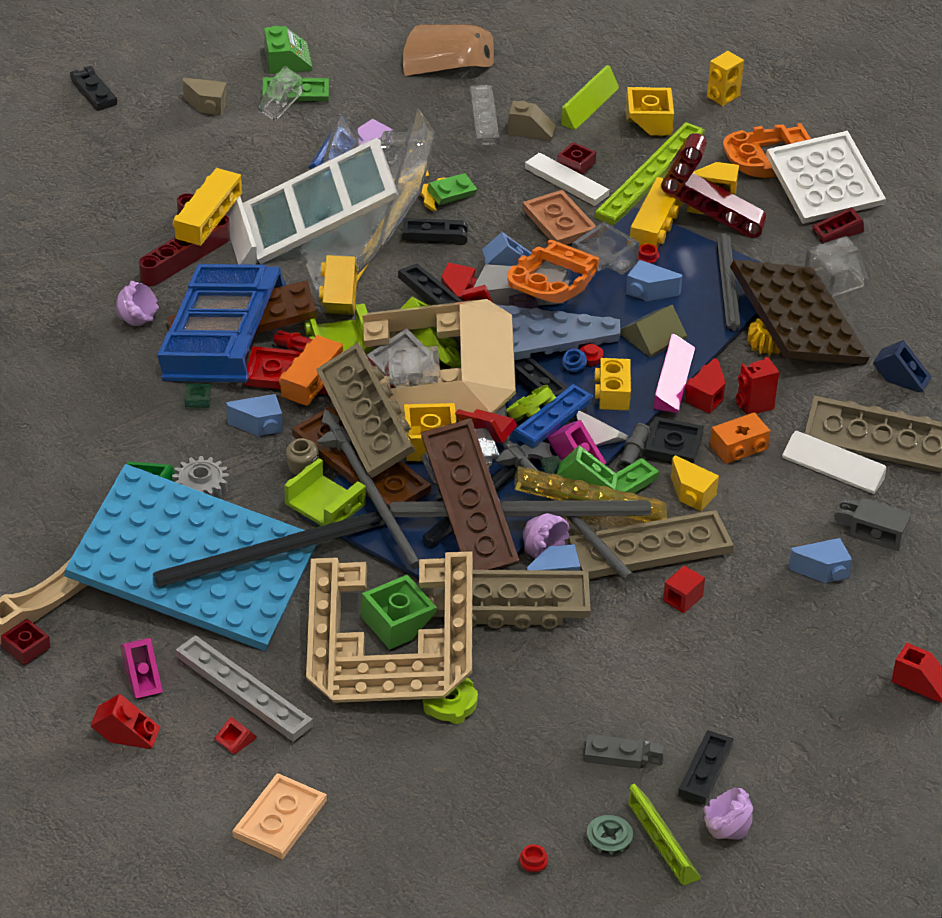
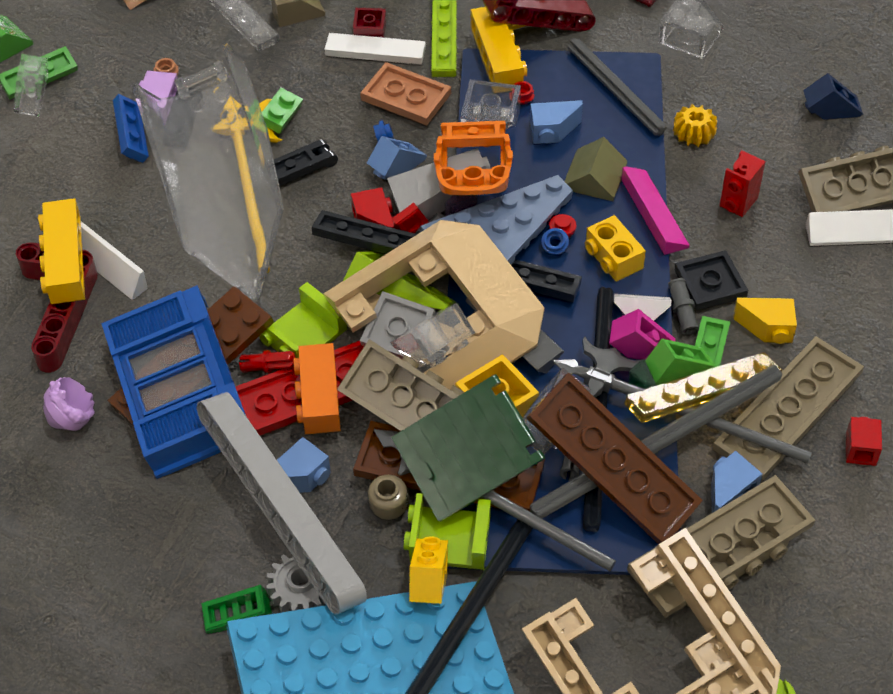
camera: 30 degrees left, 10 degrees up
clear green plate [184,384,211,408] -> none
door [242,137,399,264] -> none
yellow slope [319,255,358,315] -> none
bright green slope [360,575,437,650] -> none
red panel [455,409,517,443] -> none
lime plate [506,385,556,422] -> none
blue tile [513,384,593,449] -> none
lavender hair [523,513,569,559] -> none
red slope [685,358,726,414] -> none
orange brick [710,412,770,464] -> none
dark brown plate [730,260,870,365] -> none
none -> nougat plate [154,58,179,75]
none -> light grey beam [197,392,367,615]
none -> blue plate [373,120,394,141]
none -> dark green door [391,374,546,522]
none -> yellow brick [409,536,448,604]

